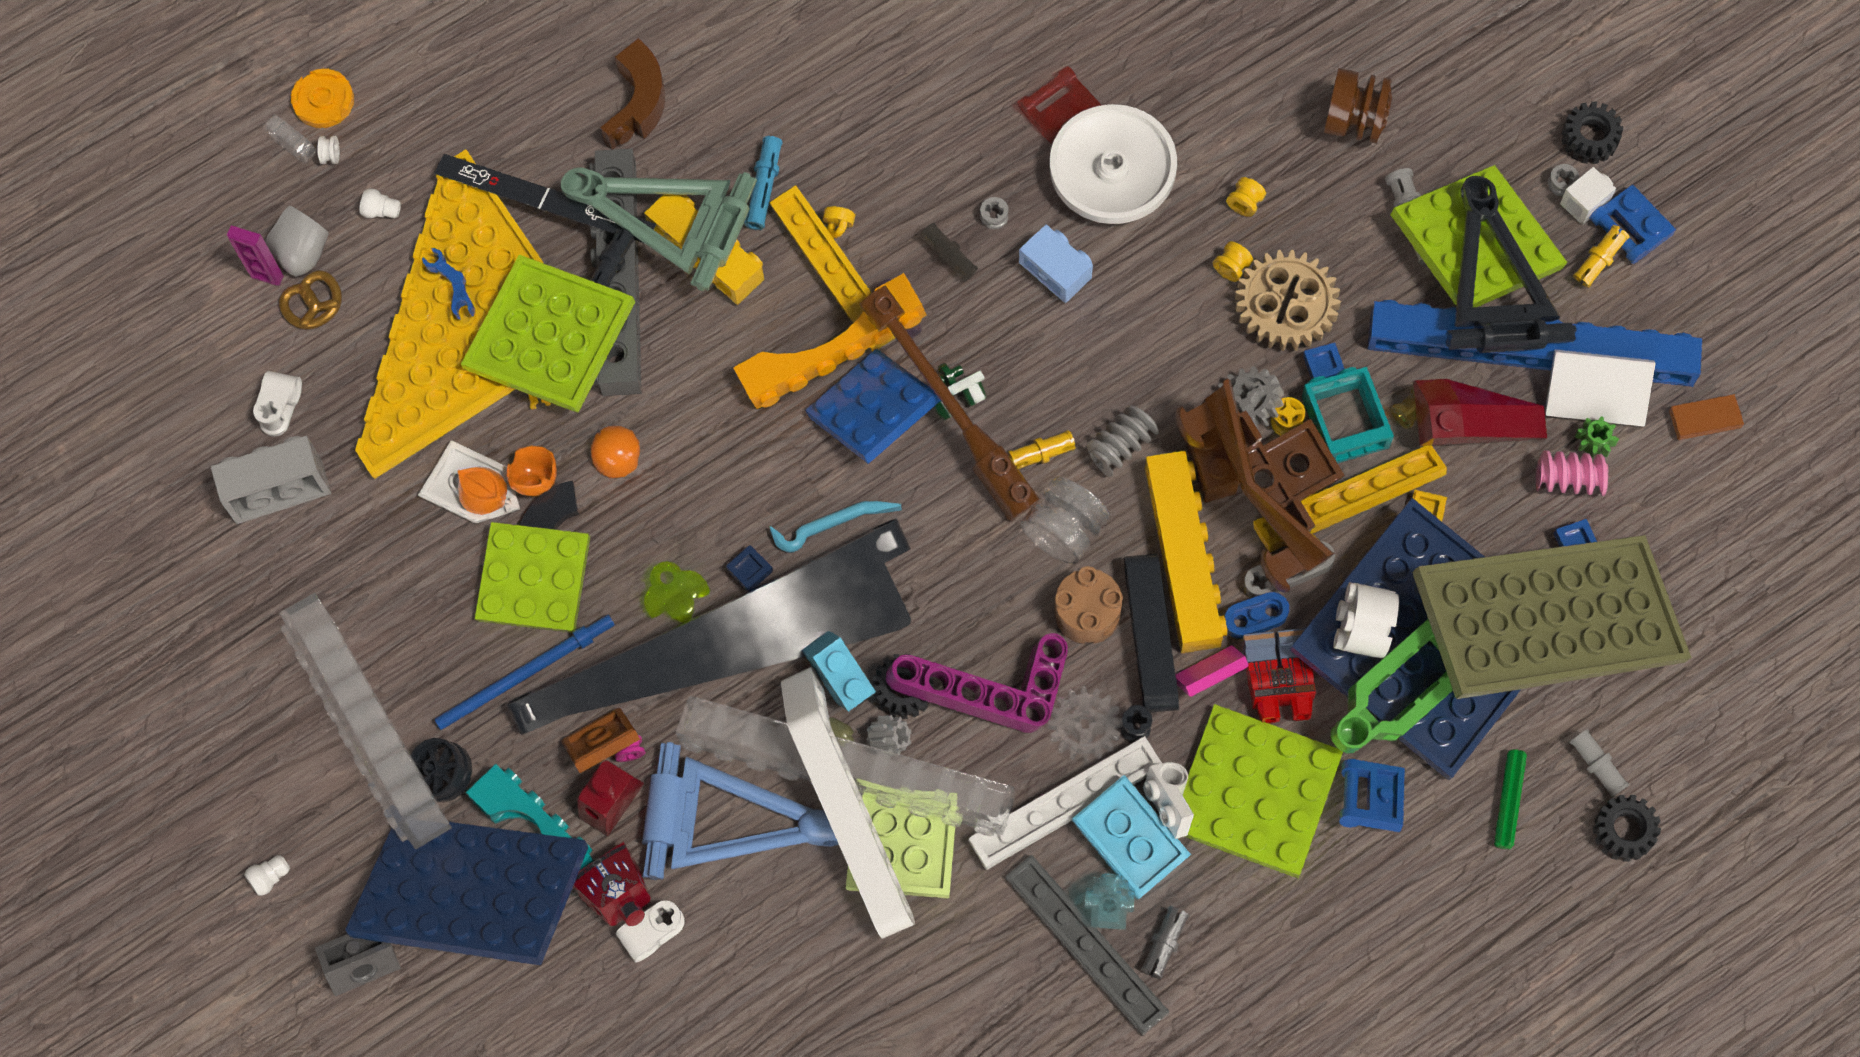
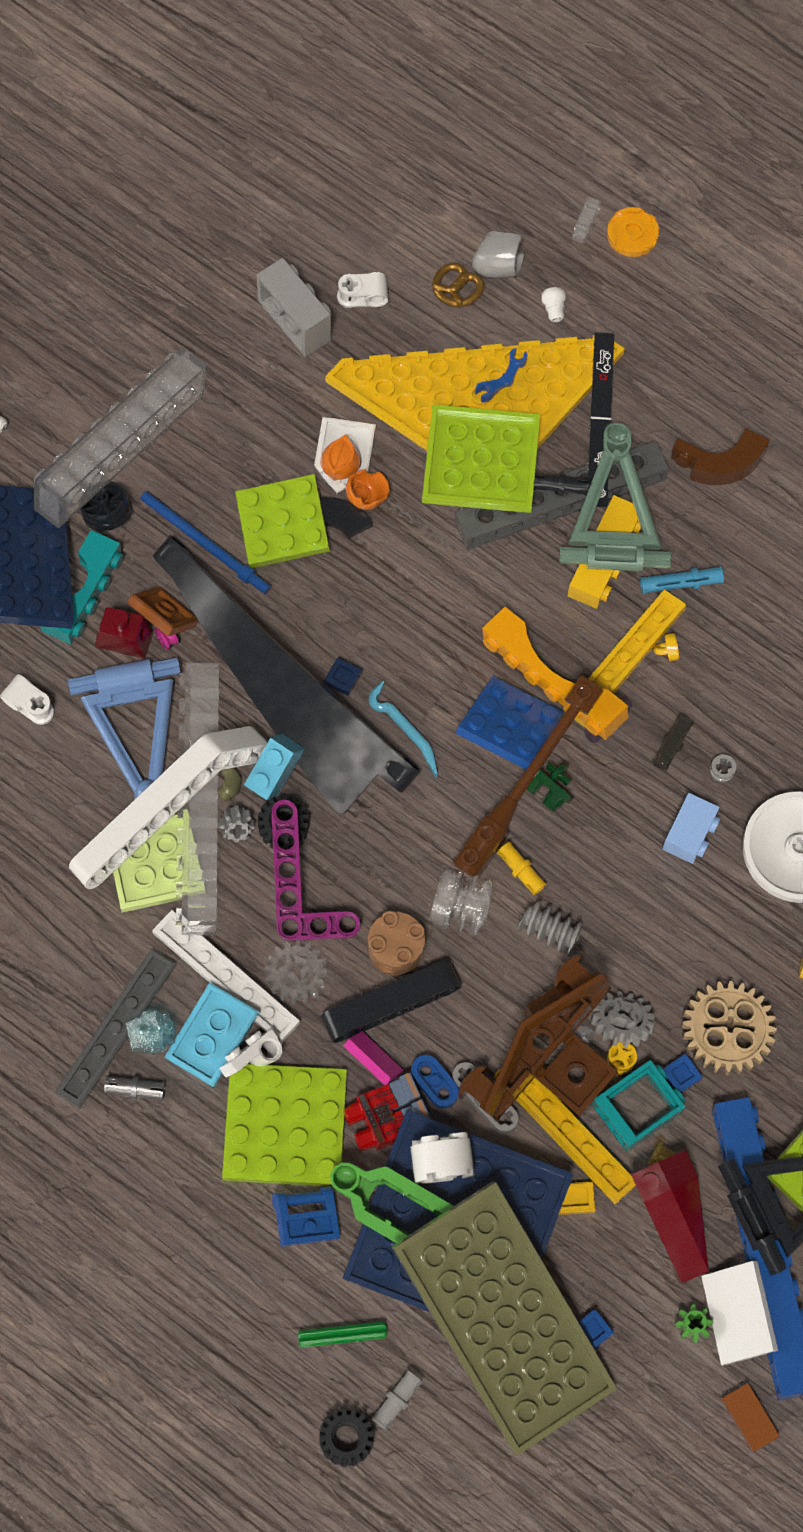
camera: 65 degrees right, 0 degrees up
magenta tile [227,225,284,286] -> none
white bush [318,136,340,164] -> none
dark red torso [573,842,651,926] -> none
orange hair [591,426,640,478] -> none
clear neon green plate [644,561,710,623] -> none
black bush [1120,705,1153,743] -> none
yellow brick [1145,451,1227,654] -> none
yellow wheel [1212,241,1253,282] -> none
bright pink piece [1536,450,1608,496] -> none

